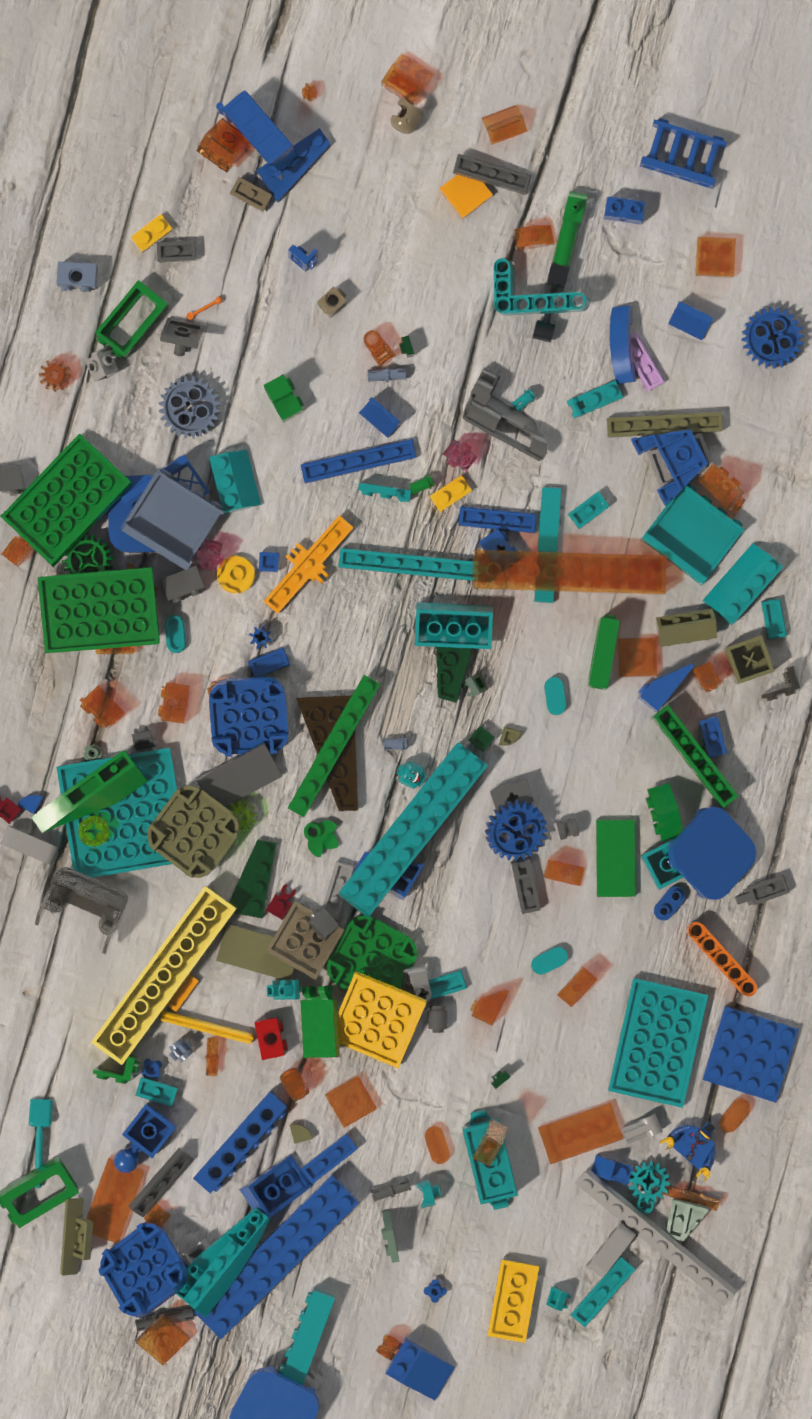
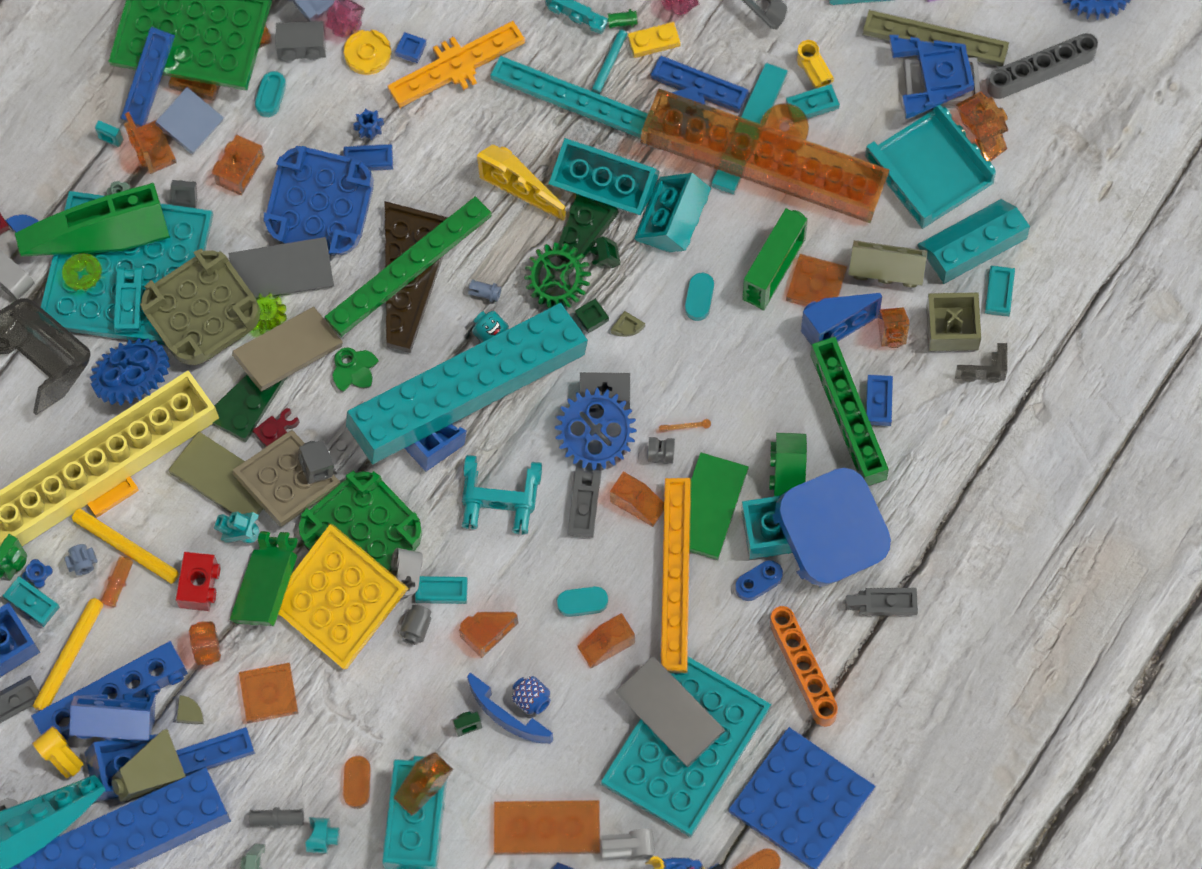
camera: 25 degrees right, 20 degrees down
none -> yellow piece [32,726,84,778]
none -> yellow axle [33,598,104,711]
none -> wedge [69,692,156,743]
none -> blue gear [90,338,170,406]
none -> teal tile [95,120,124,147]
none -> olive slope [112,729,186,802]
none -> teal plate [114,267,144,333]
none -> blue tile [121,27,175,127]
none -> sand blue tile [155,87,224,155]
none -> dark tan tile [232,306,343,391]
none -> teal connector [461,455,542,535]
none -> blue slope [467,672,554,744]
none -> yellow wedge [477,144,566,221]
none -> blue head [512,676,551,715]
none -> green gear [524,242,591,308]
none -> teal bar [591,30,627,94]
none -> tile [616,656,726,767]
none -> teal slope [634,173,712,253]
none -> clear orange hinge [659,419,711,432]
none -> light orange tile [661,478,691,673]
none -> clear orange dish [760,103,809,152]
none -> yellow piece [796,40,834,89]
none -> dark grey beam [987,33,1098,99]

